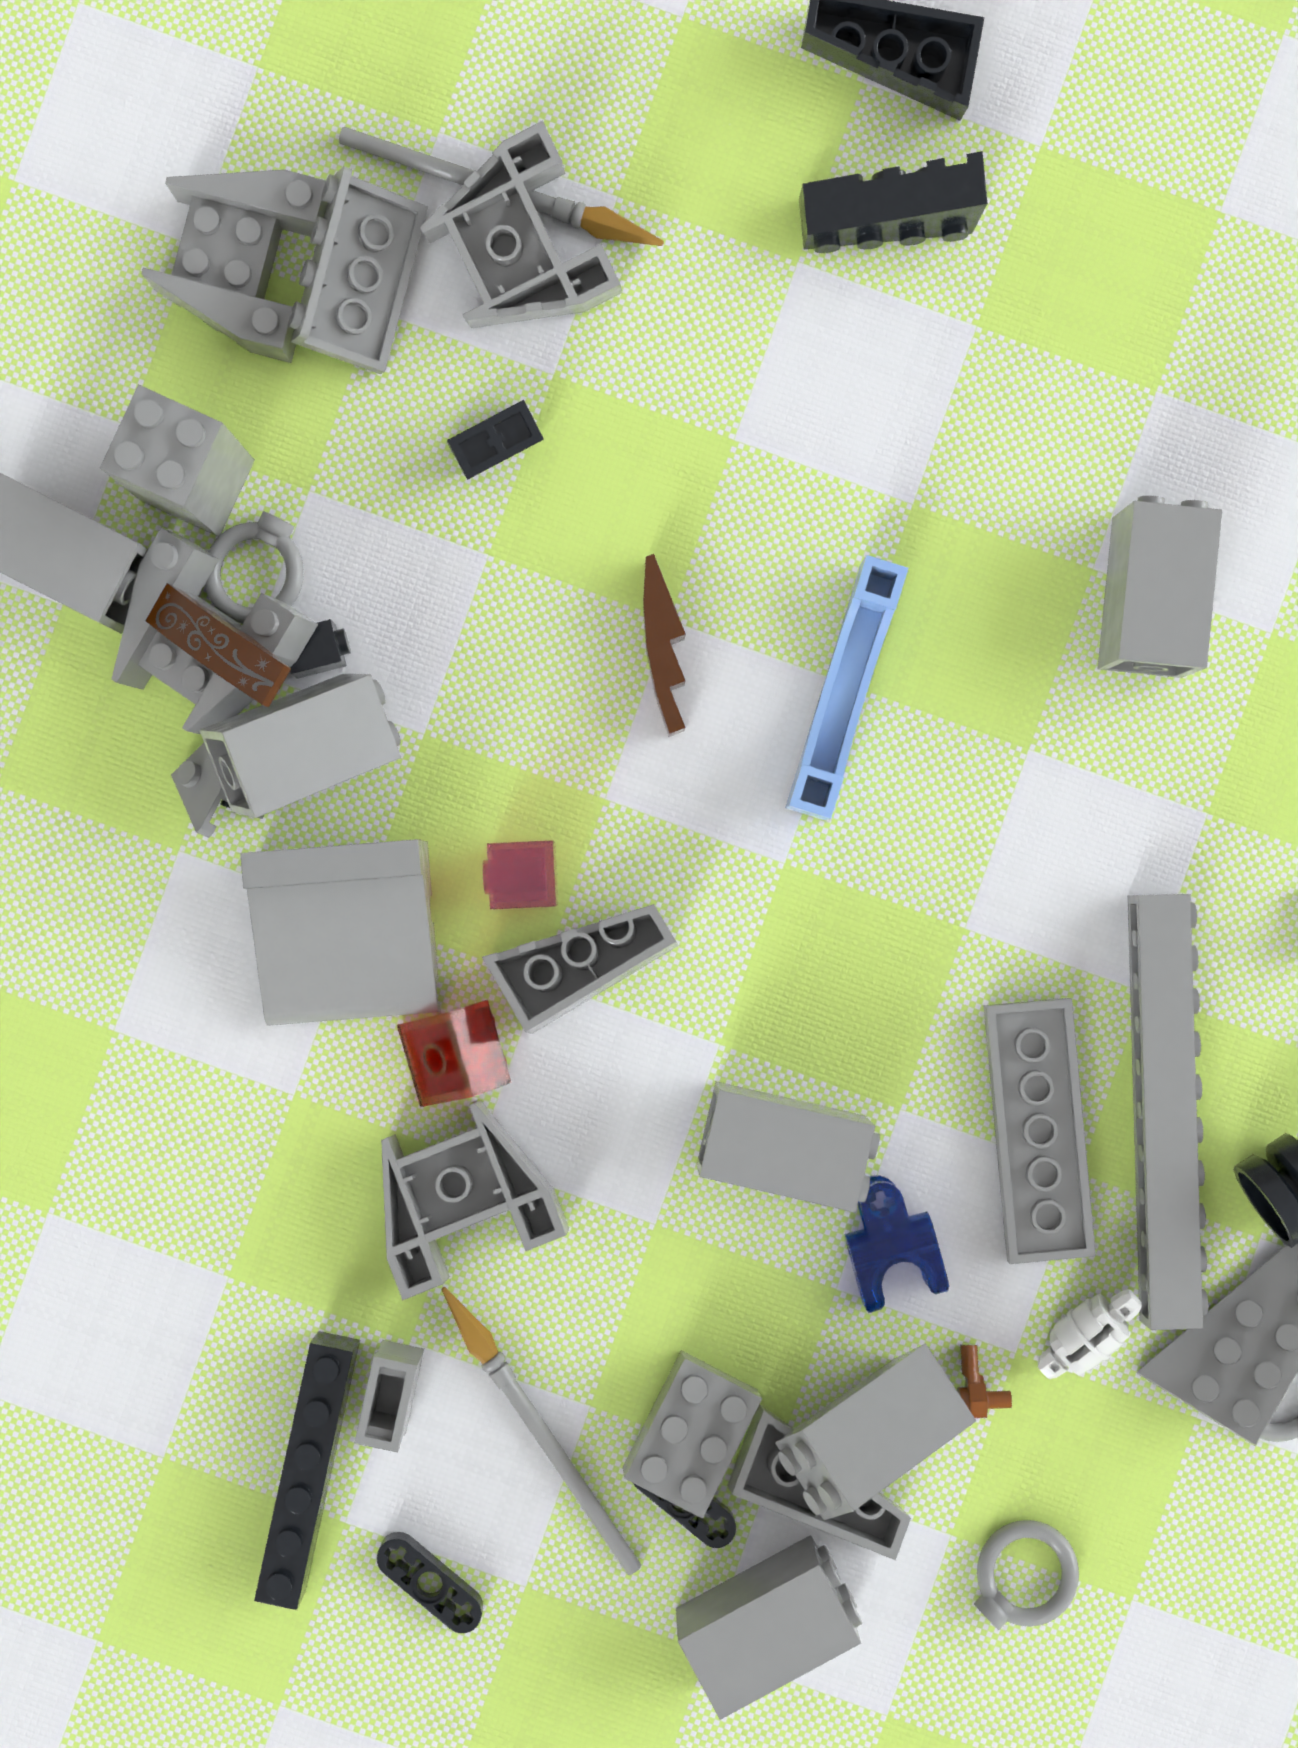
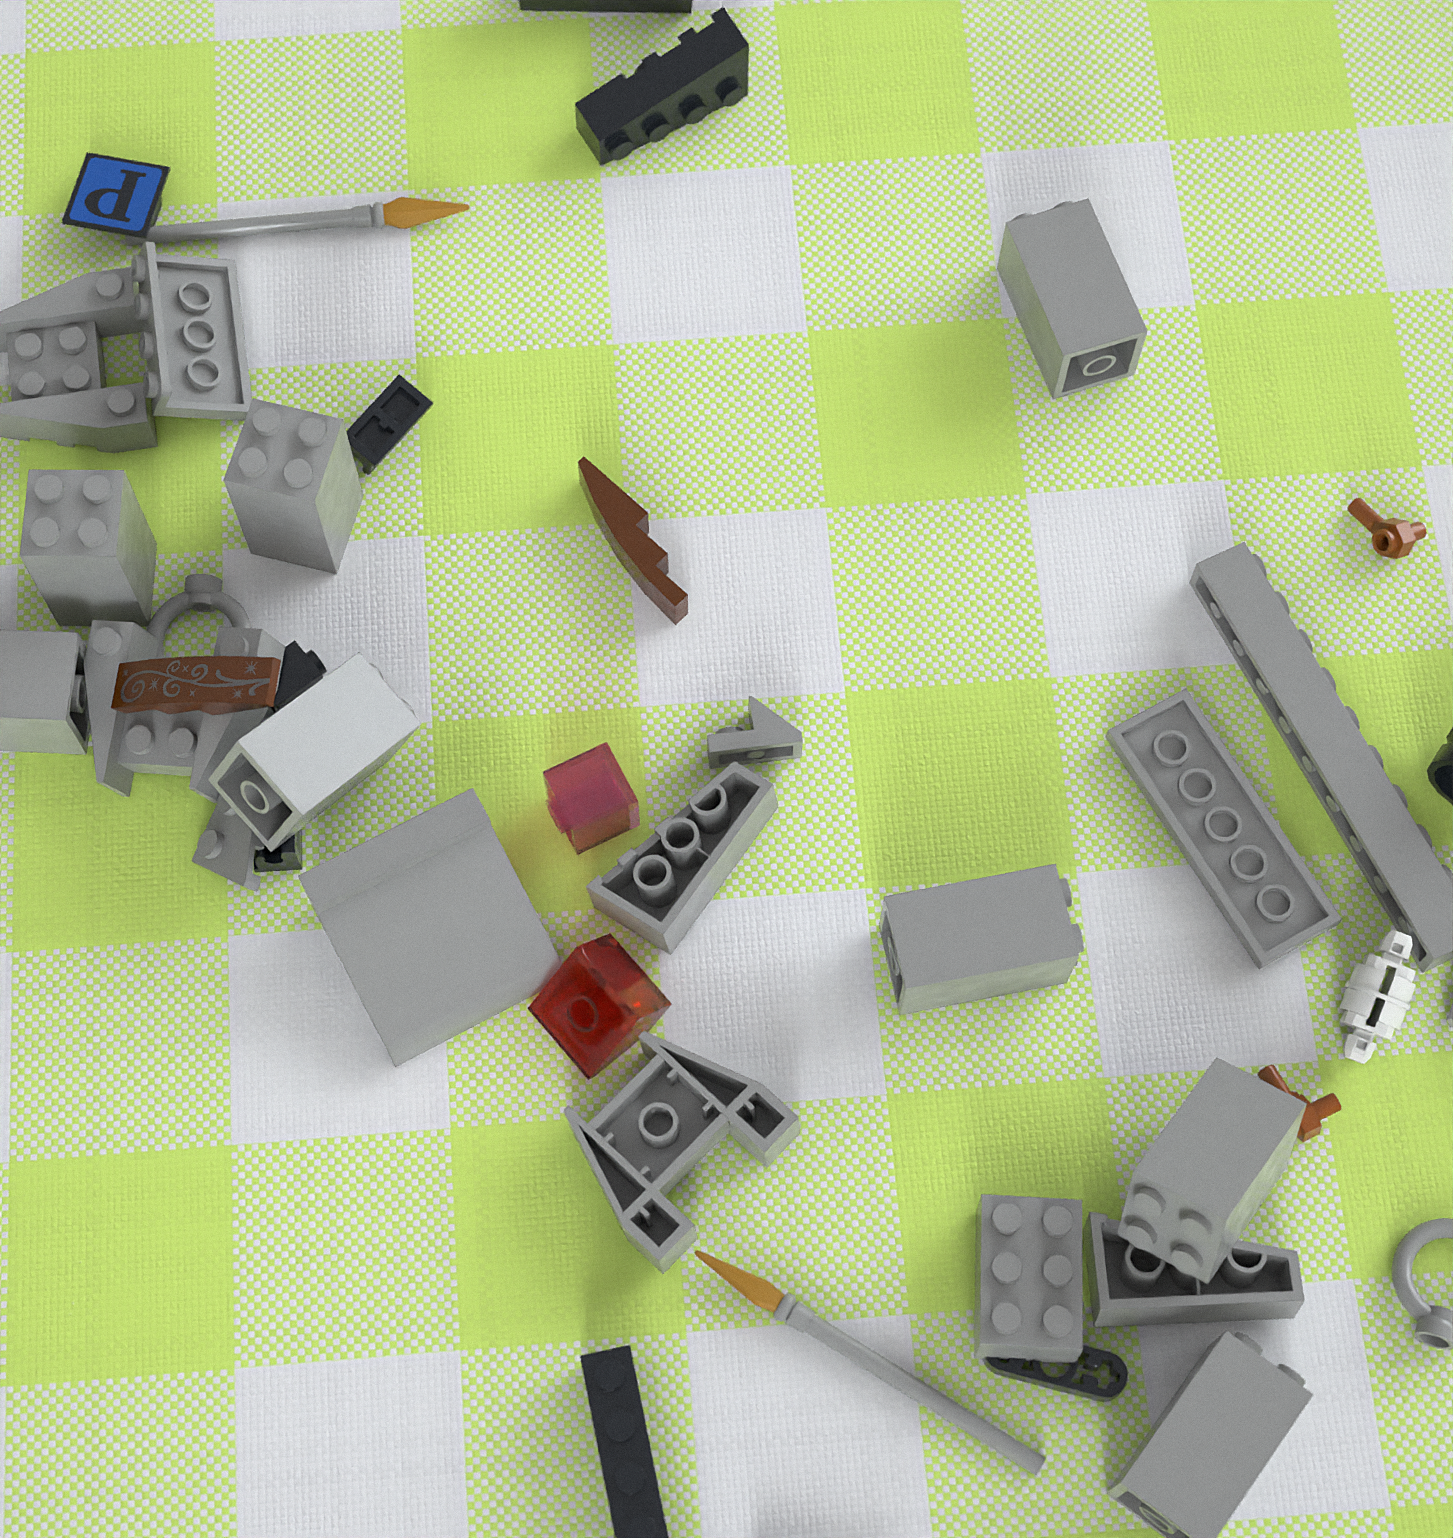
camera: 25 degrees left, 20 degrees down
light grey hips [354,1340,424,1453] -> none
light grey wedge [420,120,622,328] -> none
light blue arch [785,555,908,820] -> none
clear blue piece [844,1175,950,1313] -> none
none -> piece [62,152,171,239]
none -> light grey brick [224,398,363,574]
none -> light grey slope [707,696,803,769]

